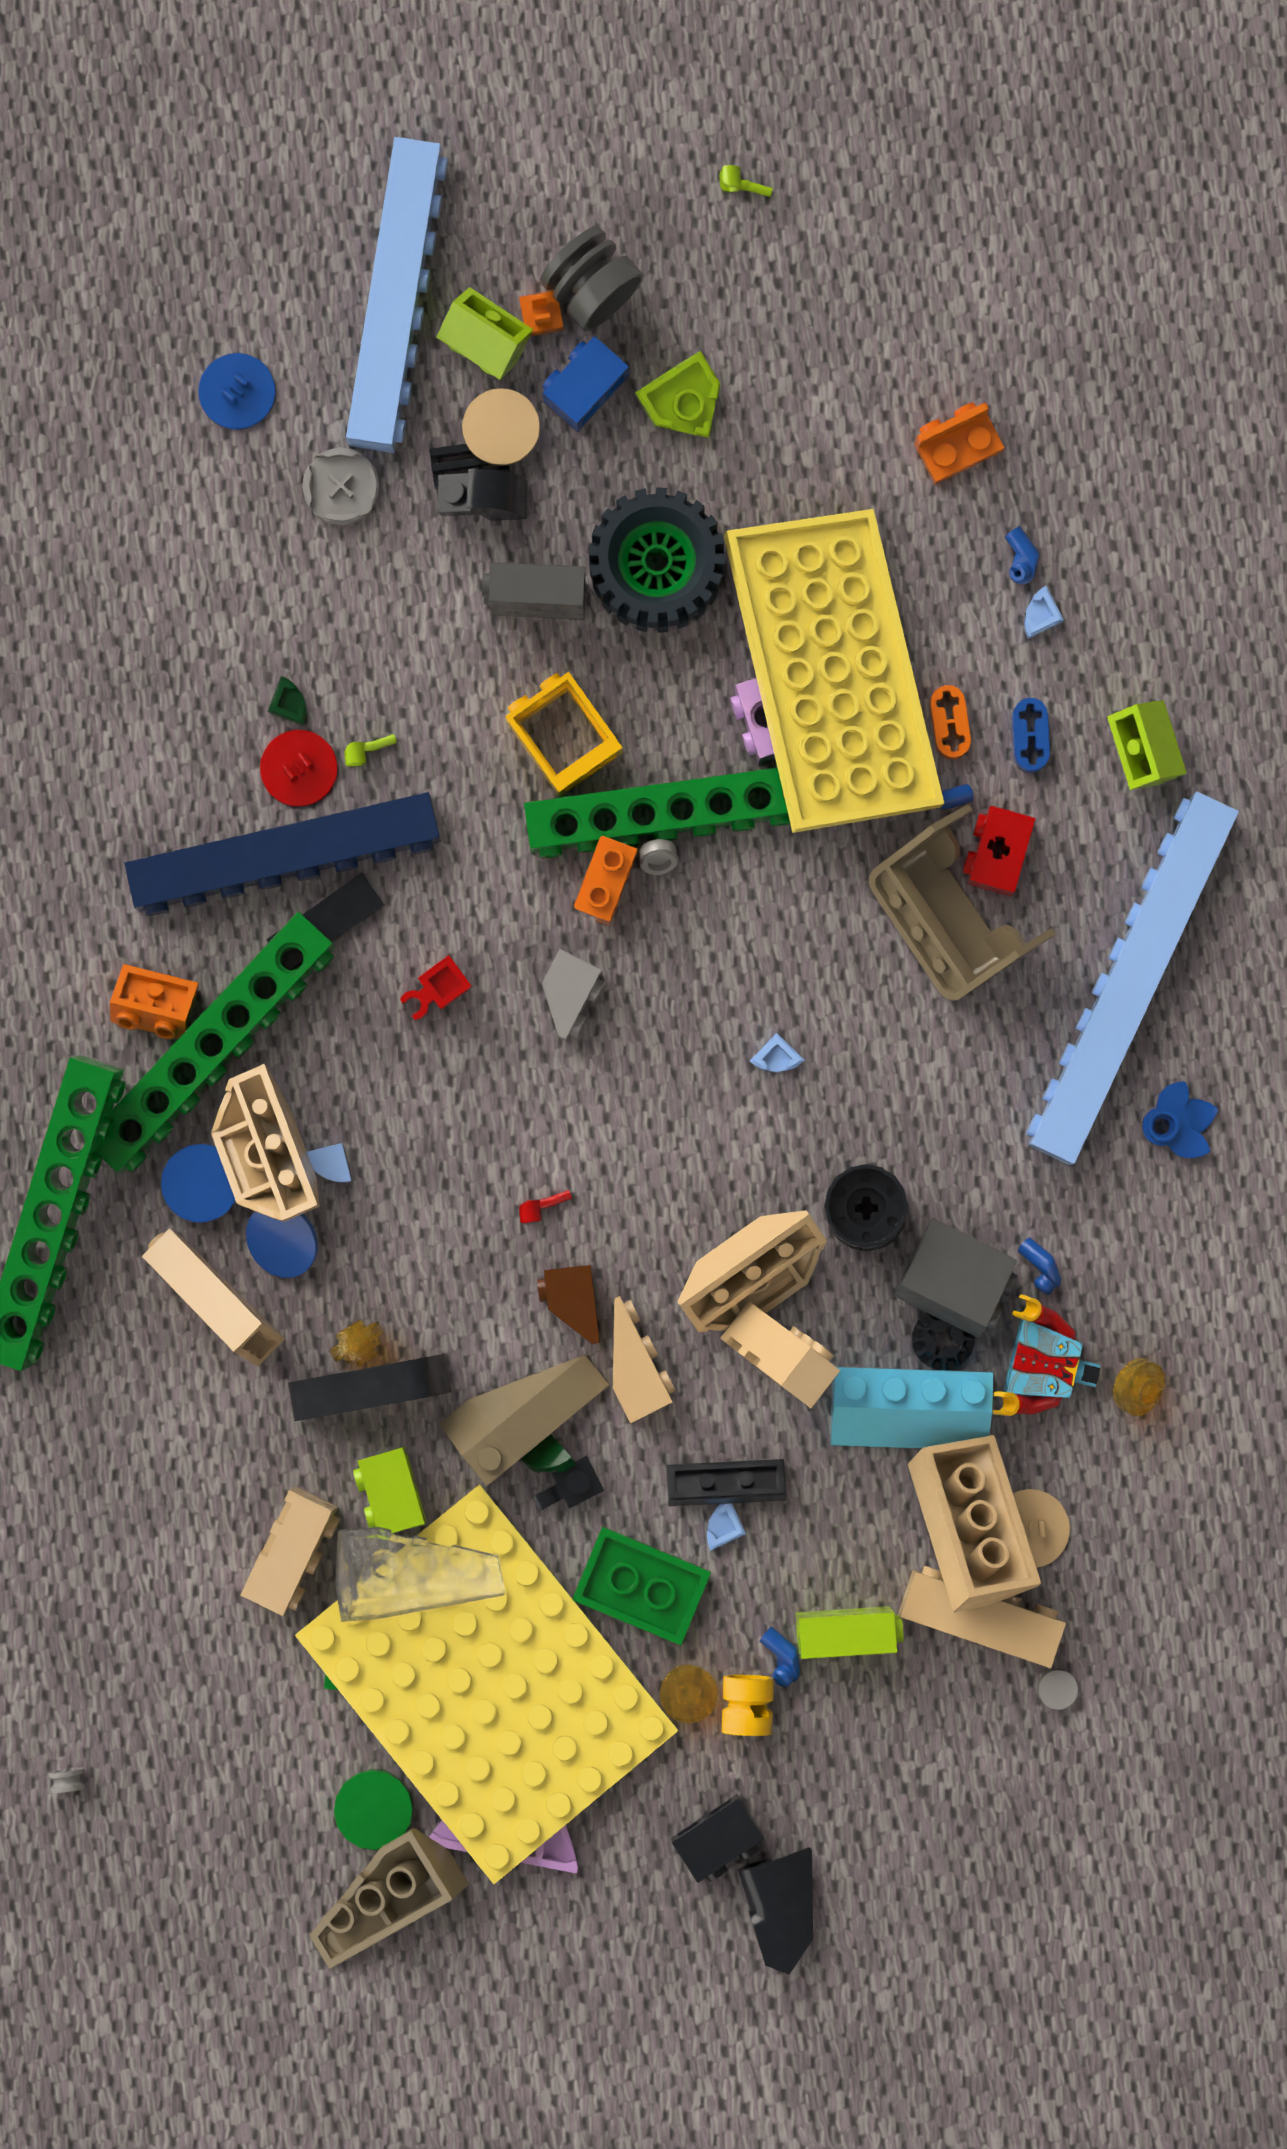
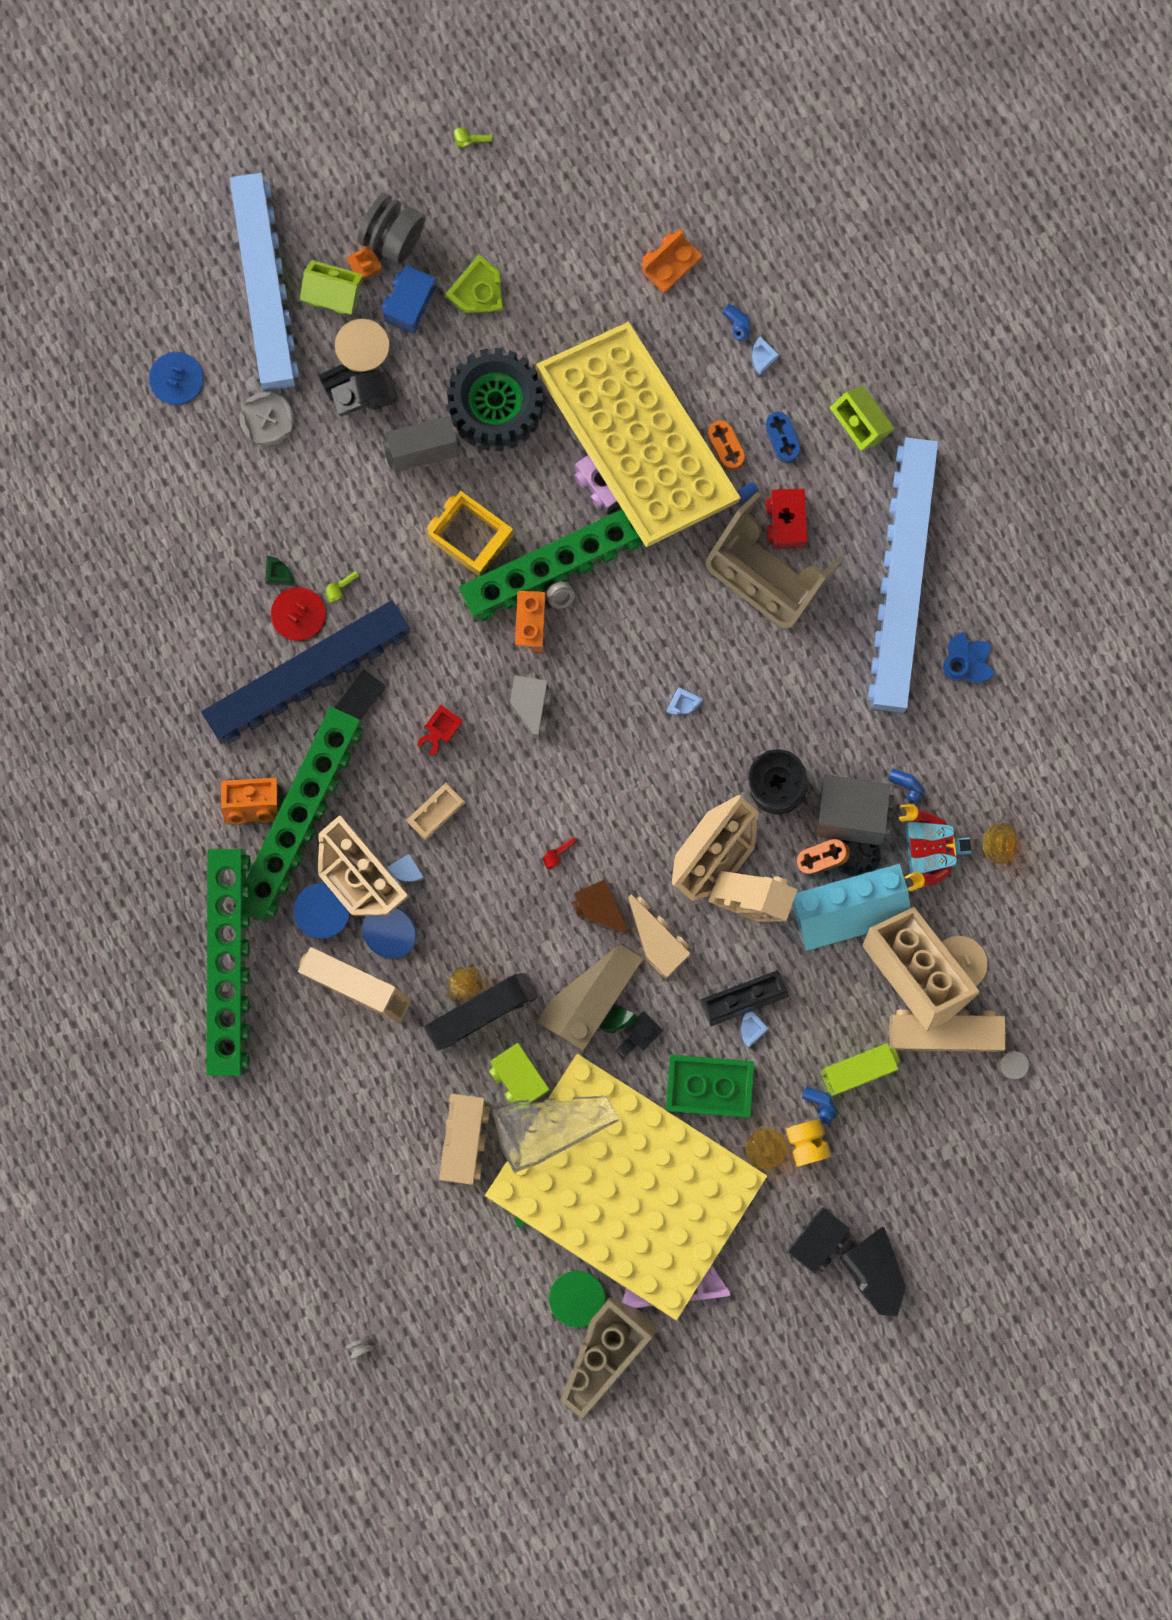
camera: 20 degrees left, 5 degrees down
none -> tan plate [406,783,466,841]
none -> orange beam [797,839,850,875]

